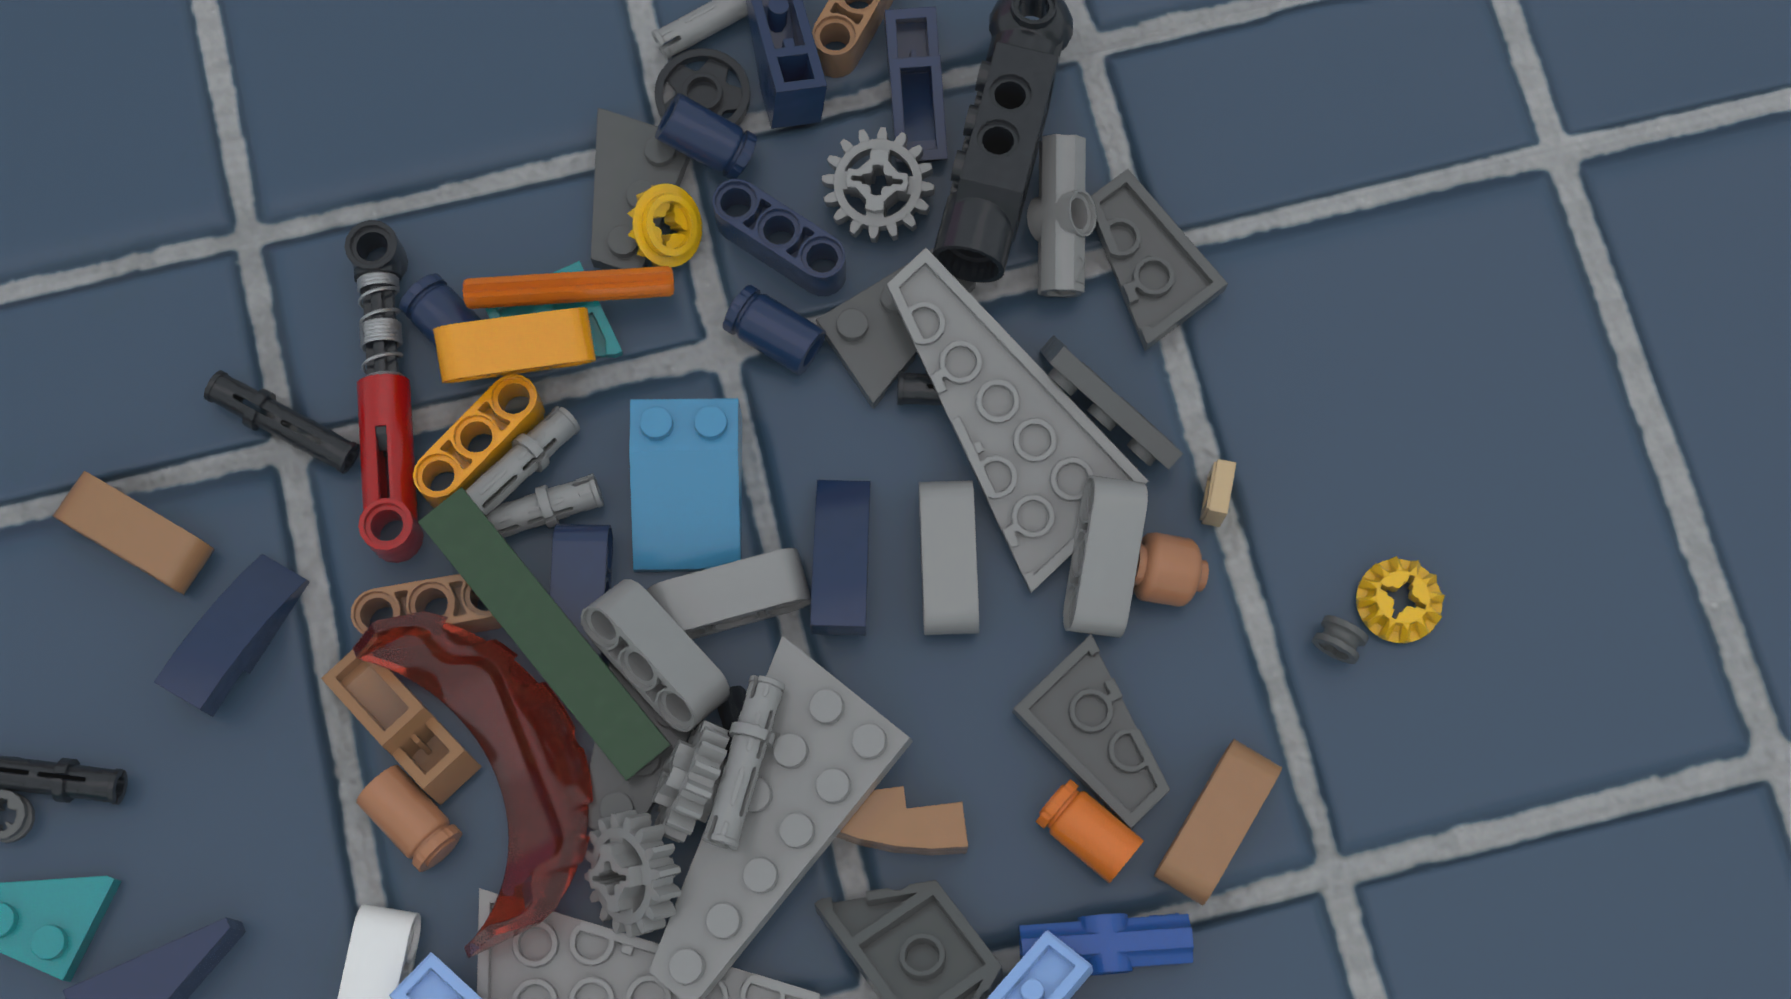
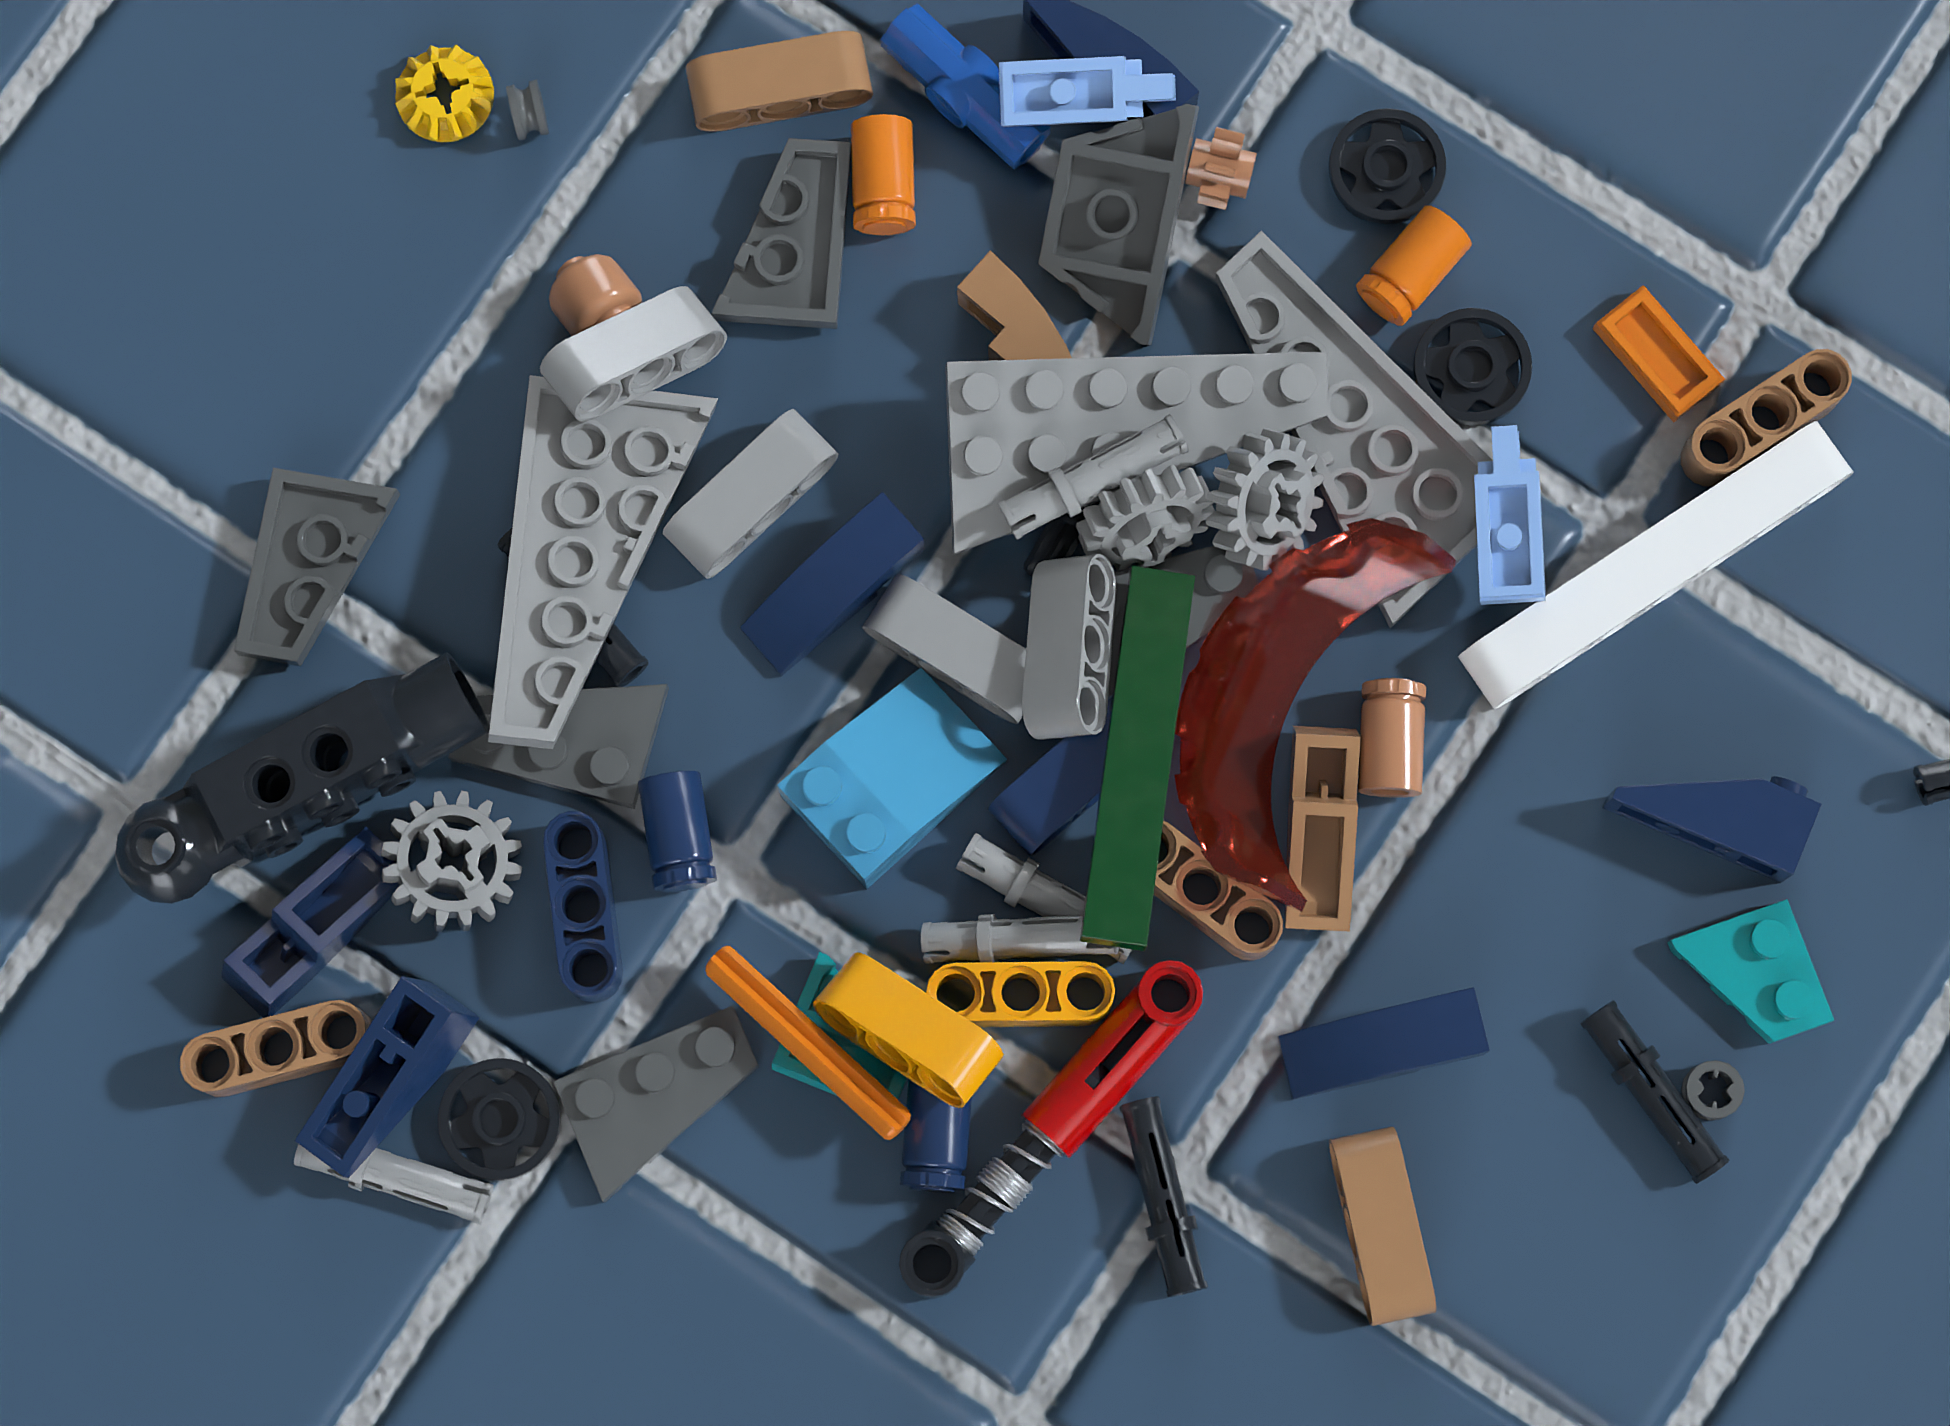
camera: 130 degrees left, 5 degrees up
yellow gear [627,184,702,267] -> none
dark blue piece [655,93,757,179] -> none
light grey piece [1027,134,1097,298] -> none
dark grey wing [1040,335,1183,470] -> none
tan tile [1200,459,1236,527] -> none

